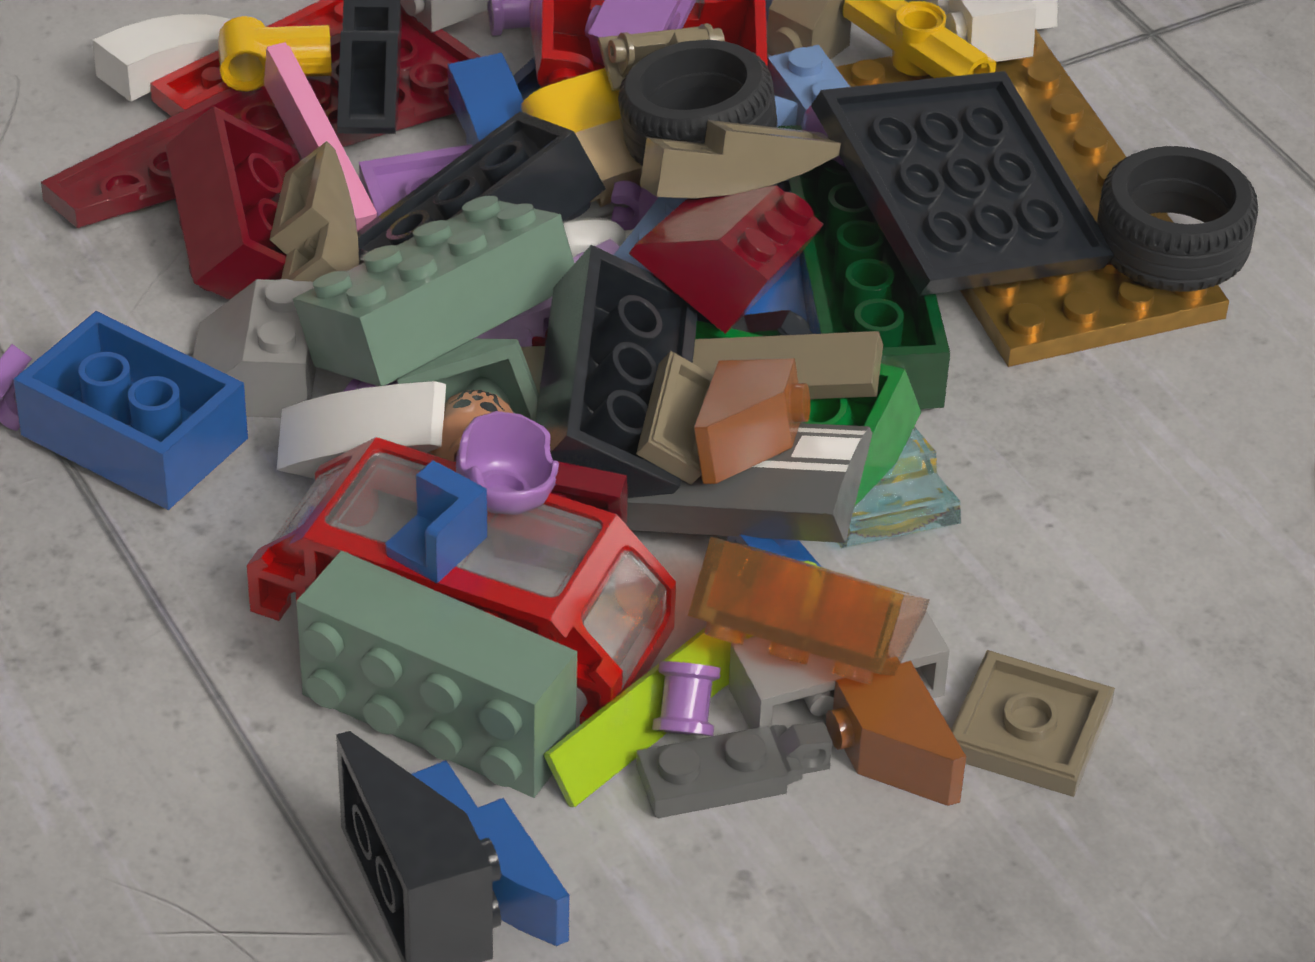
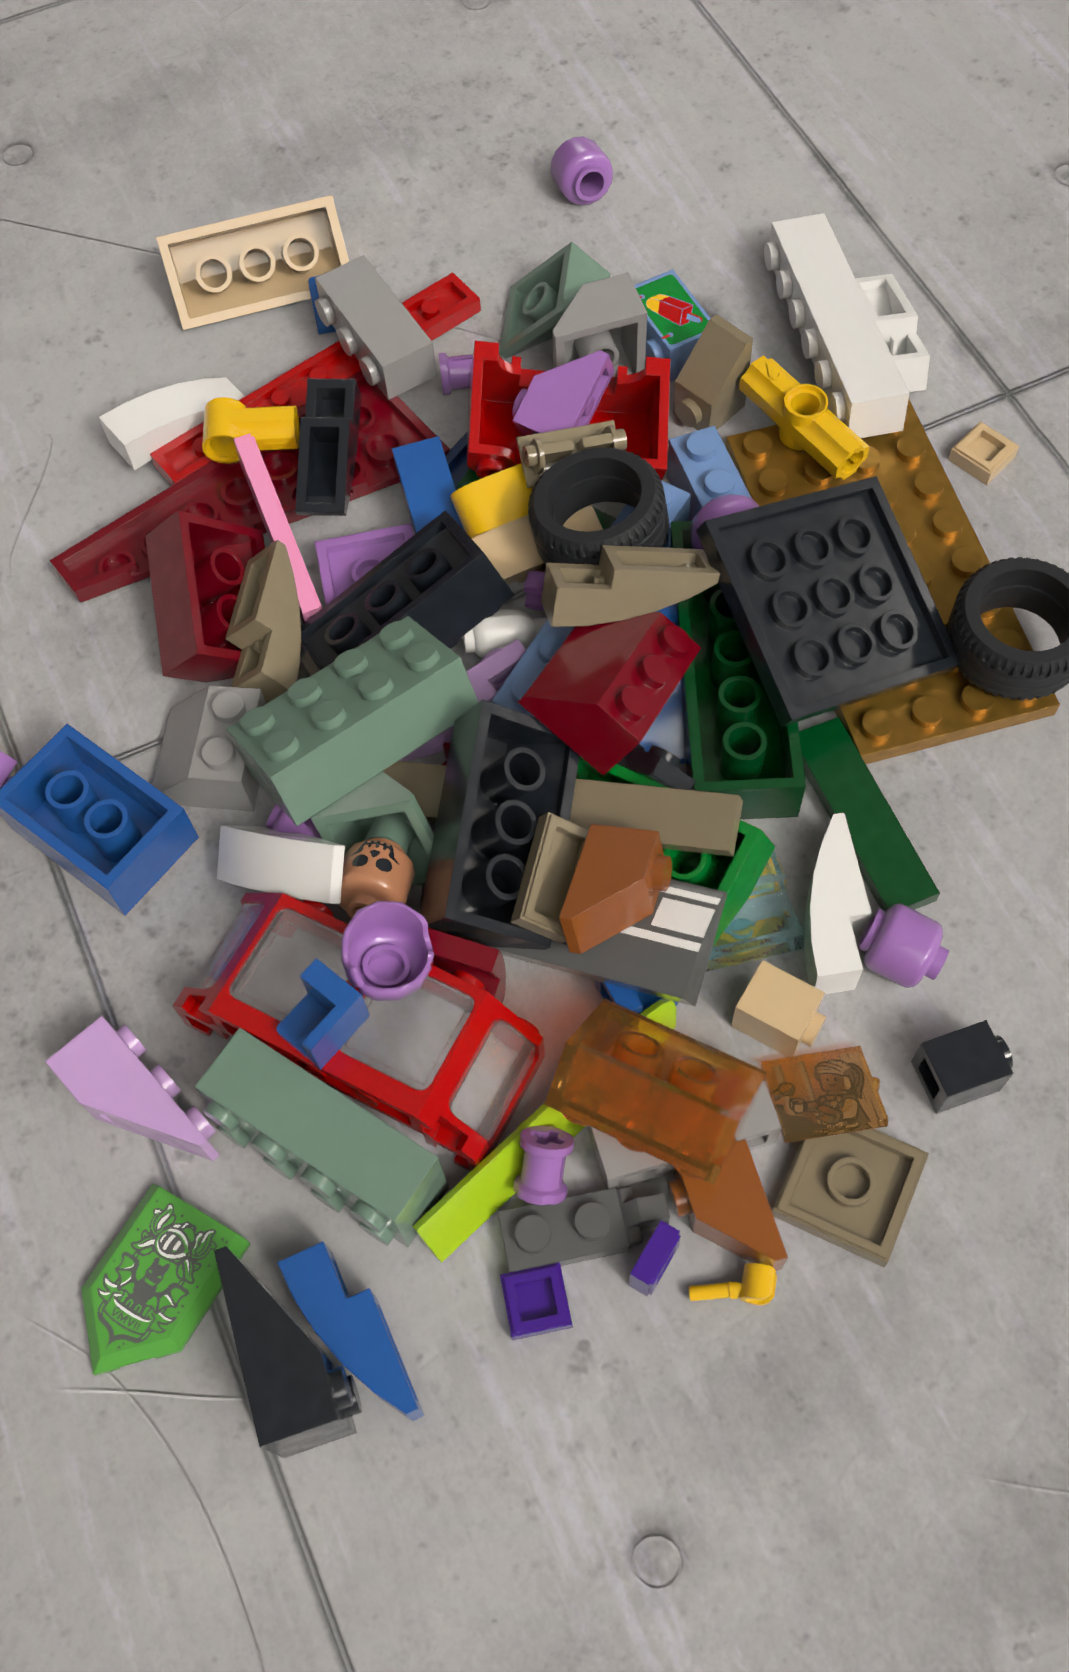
camera: 10 degrees right, 20 degrees up
none -> lavender slope [45,1016,220,1161]
none -> bright green tile [81,1183,251,1376]
none -> dark purple tile [500,1262,573,1341]
none -> dark purple tile [629,1220,681,1297]
none -> yellow hand [689,1263,777,1306]
none -> tan brick [731,960,827,1059]
none -> clear orange piece [761,1046,888,1143]
none -> dark green tile [799,717,940,911]
none -> white slope [803,813,872,995]
none -> medium lavender head [858,904,949,988]
none -> black brick [911,1020,1014,1114]
none -> tan tile [948,421,1019,485]

